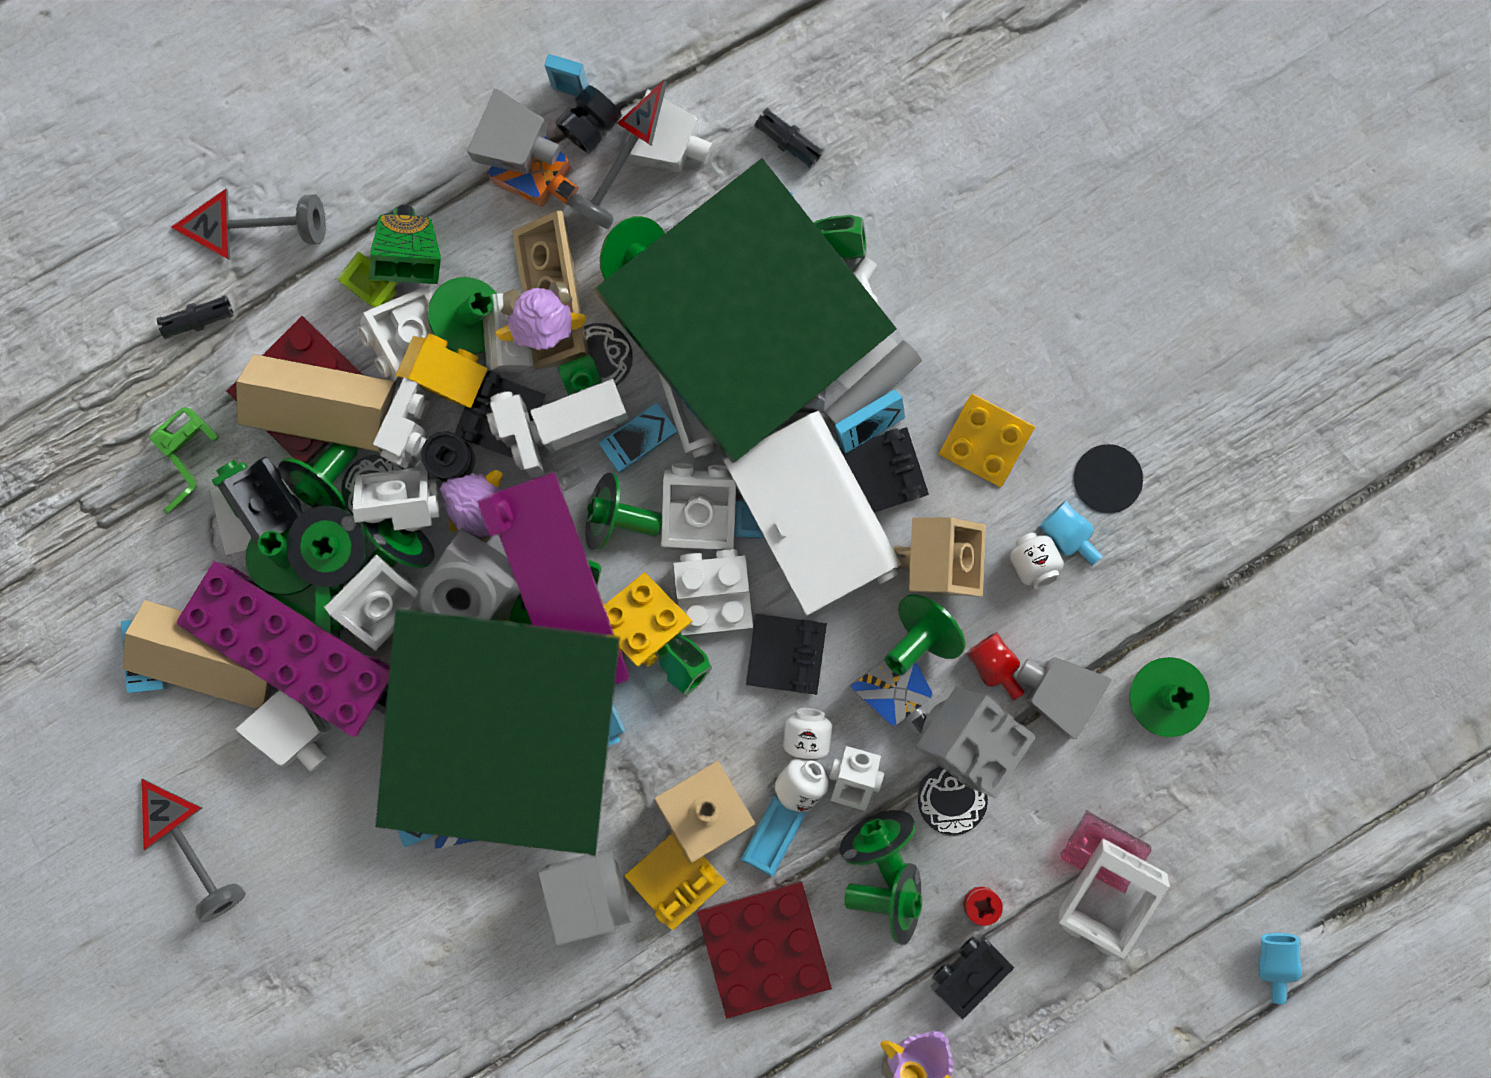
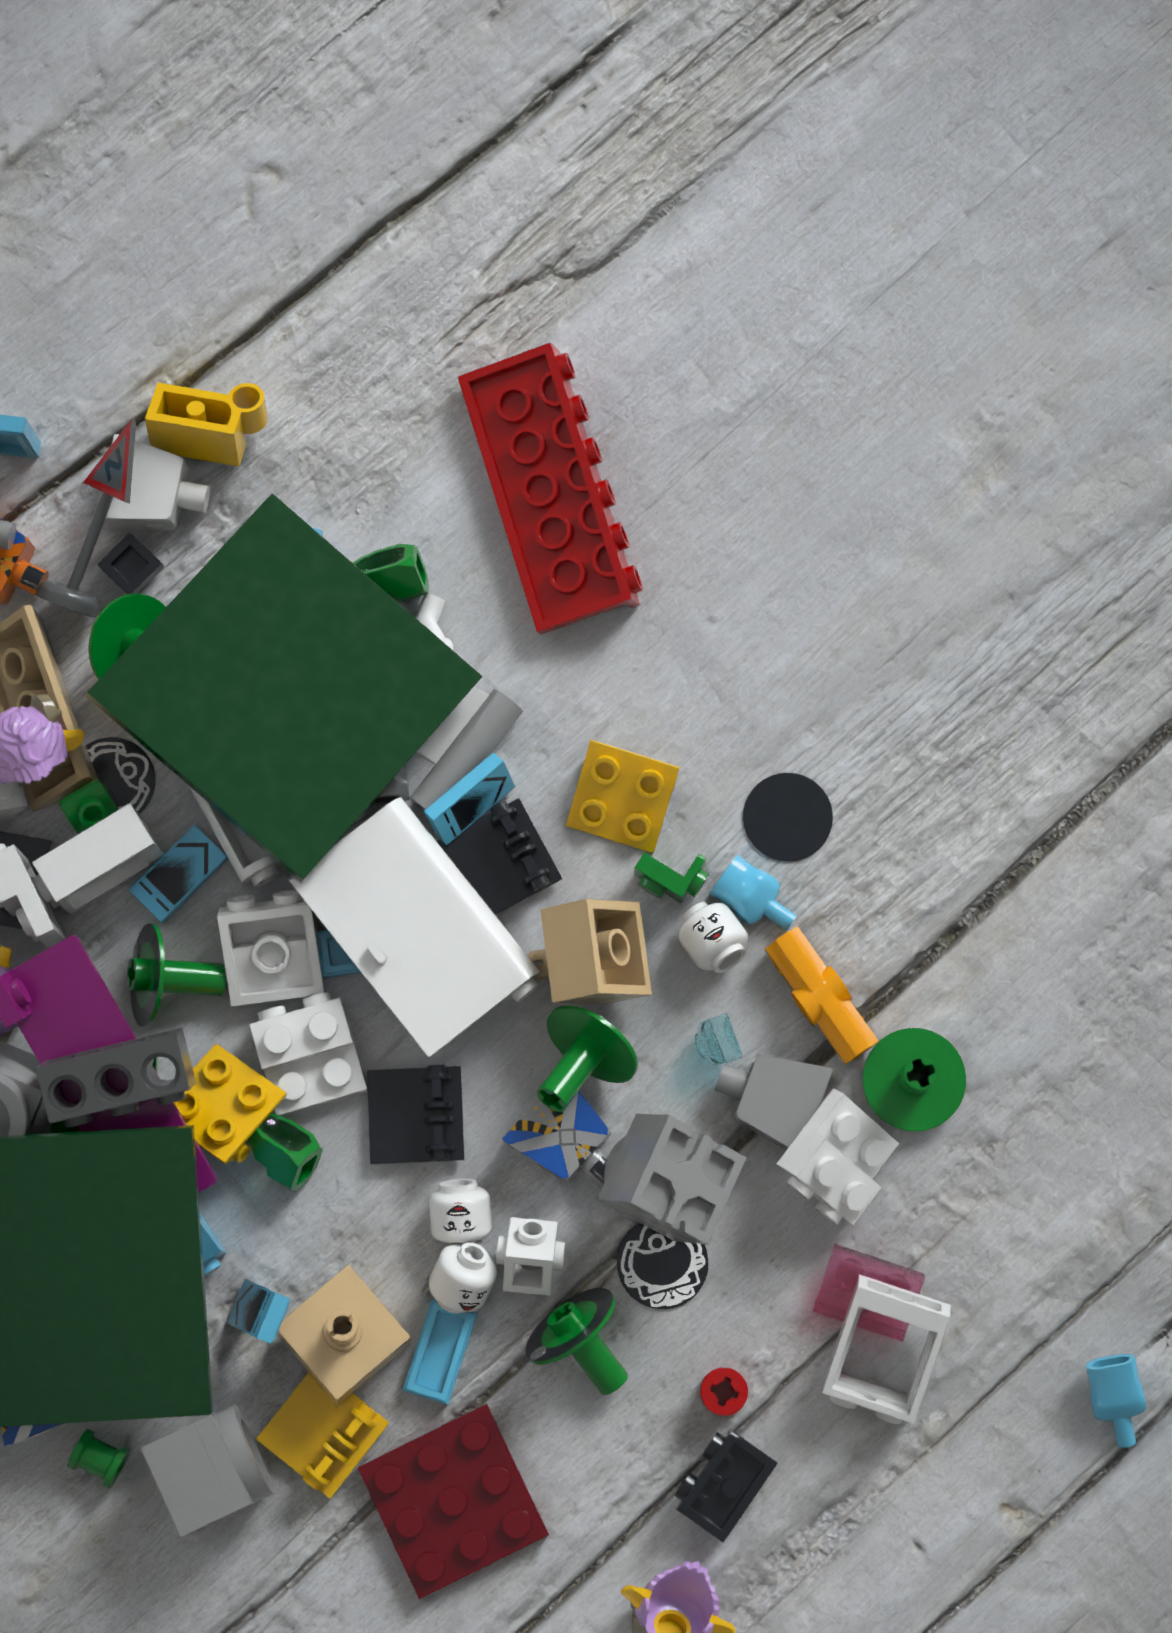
camera: 10 degrees left, 5 degrees down
black wheel [555,85,623,154] -> none
black pin [754,108,824,169] -> none
green piece [844,863,922,945] -> none
red piece [966,632,1025,700] -> none
none -> dark grey brick [35,1028,196,1128]
none -> green bush [67,1428,130,1489]
none -> black plate [97,532,164,594]
none -> yellow hinge [145,382,268,467]
none -> medium azure tile [227,1279,290,1344]
none -> red bracket [458,342,643,635]
none -> green bracket [634,852,709,903]
none -> clear light blue plate [695,1012,743,1066]
none -> light orange piece [764,926,879,1065]
none -> white plate [777,1088,899,1225]

